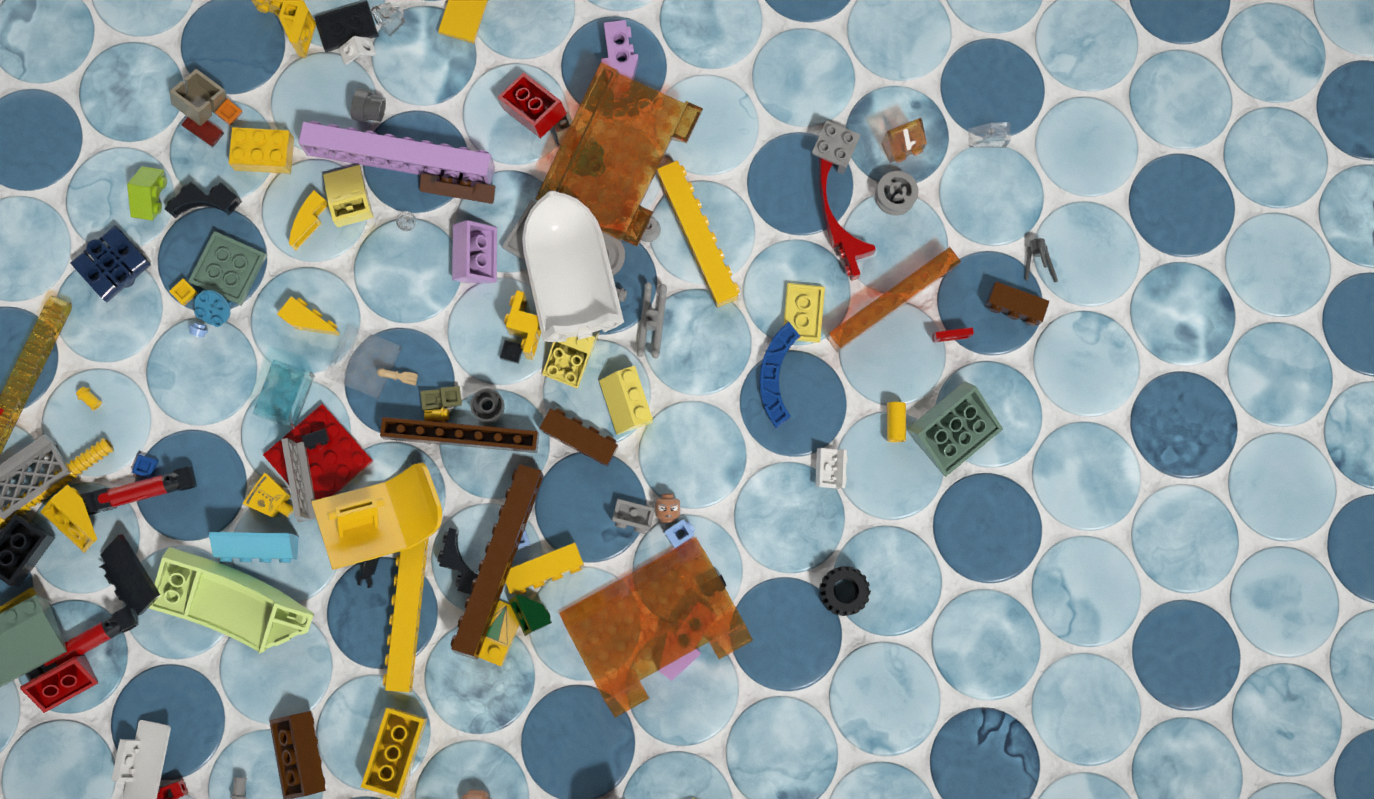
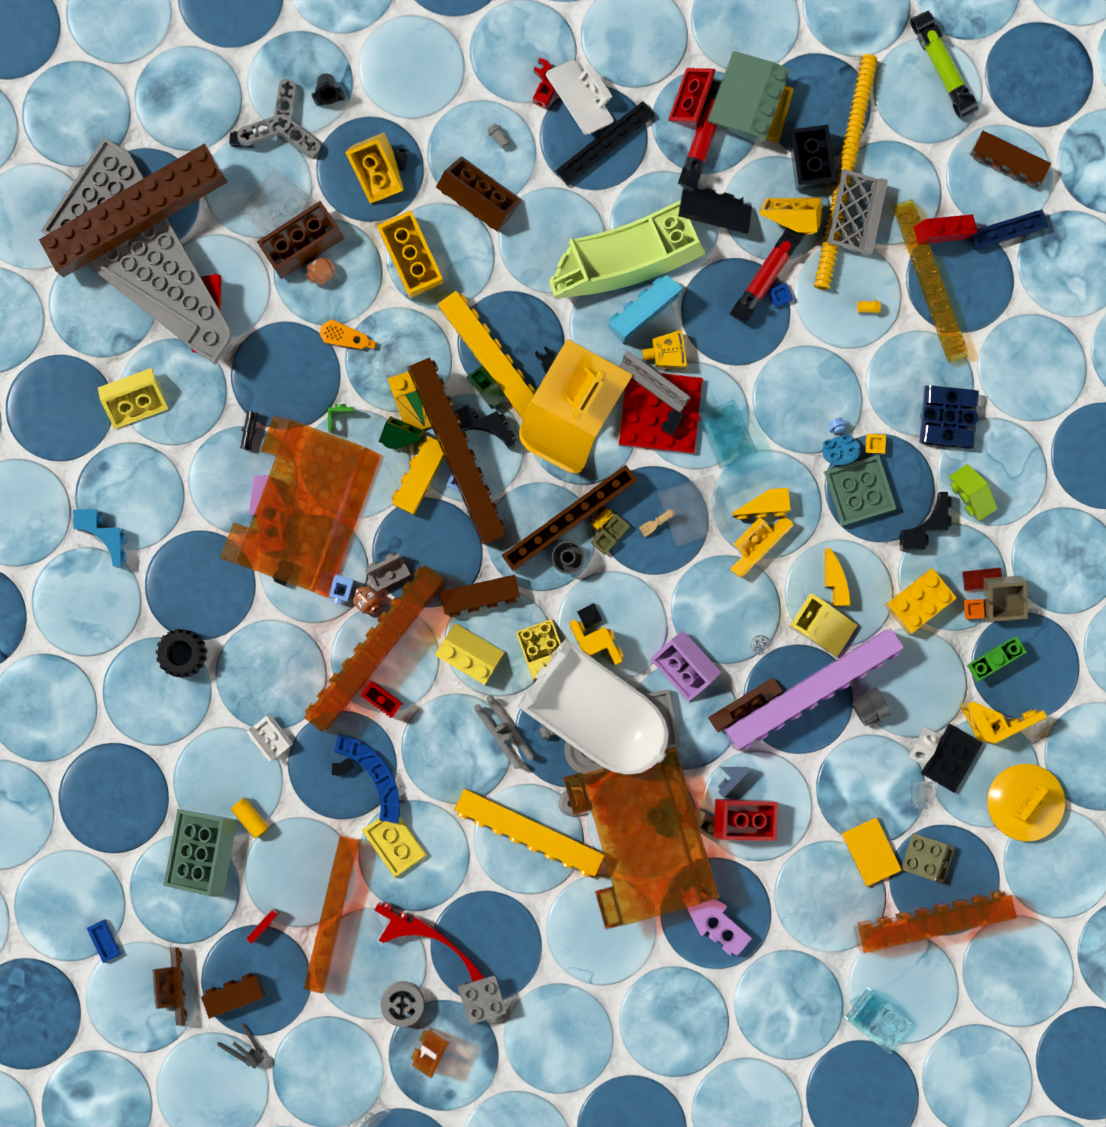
camera: 145 degrees right, 5 degrees up
none -> dark azure arch [73,509,127,568]
none -> blue tile [87,919,122,963]
none -> reddish brown bracket [152,947,187,1026]
none -> black pin [240,411,259,451]
none -> clear orange brick [304,565,445,732]
none -> light orange piece [319,319,376,349]
none -> bright green bracket [328,404,355,433]
none -> black piece [332,758,355,775]
none -> red brick [361,681,404,718]
none -> dark green slope [467,366,507,409]
none -> black tile [555,101,655,186]
none -> sand blue slope [717,767,751,797]
none -> yellow bracket [730,516,794,578]
none -> bright green slope [967,636,1027,682]

